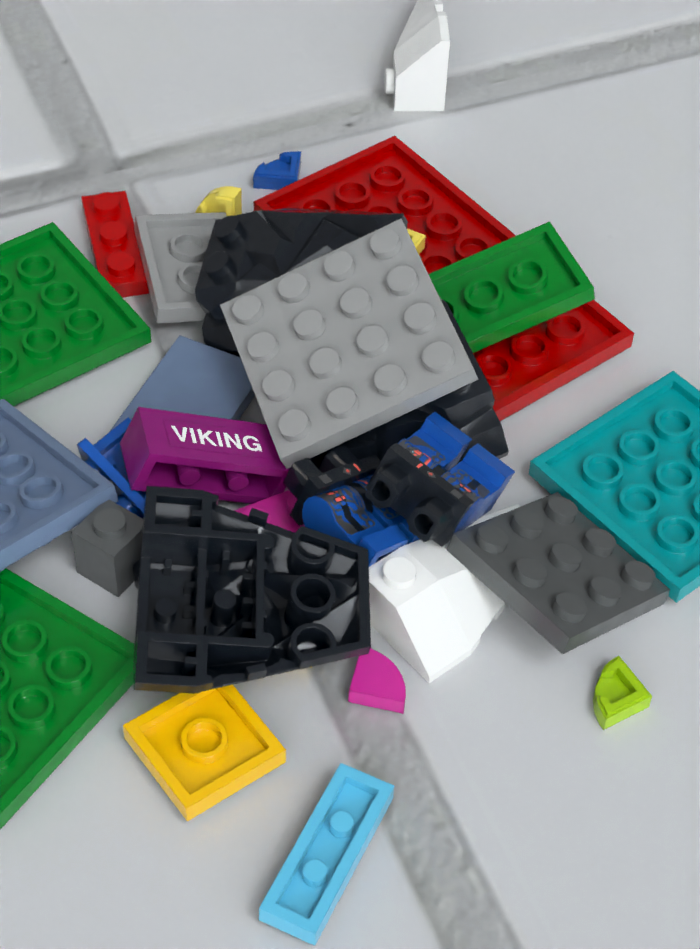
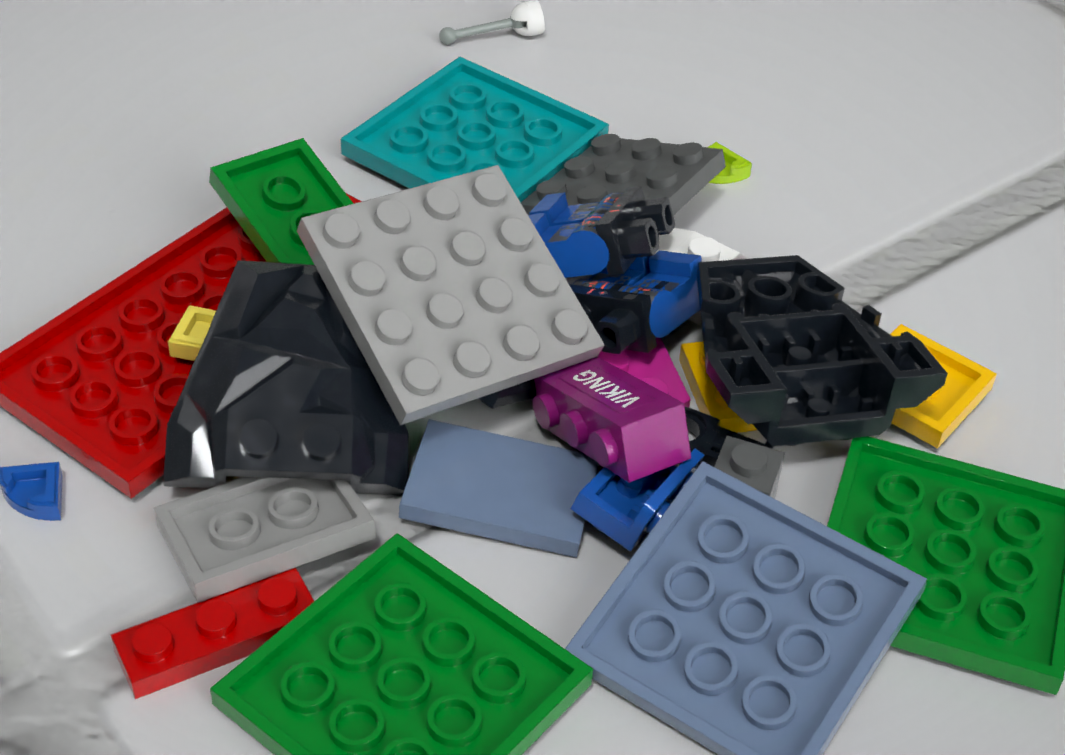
camera: 105 degrees left, 5 degrees down
light yellow tile [196,186,242,216] -> none
medium azure plate [259,763,394,946] -> none

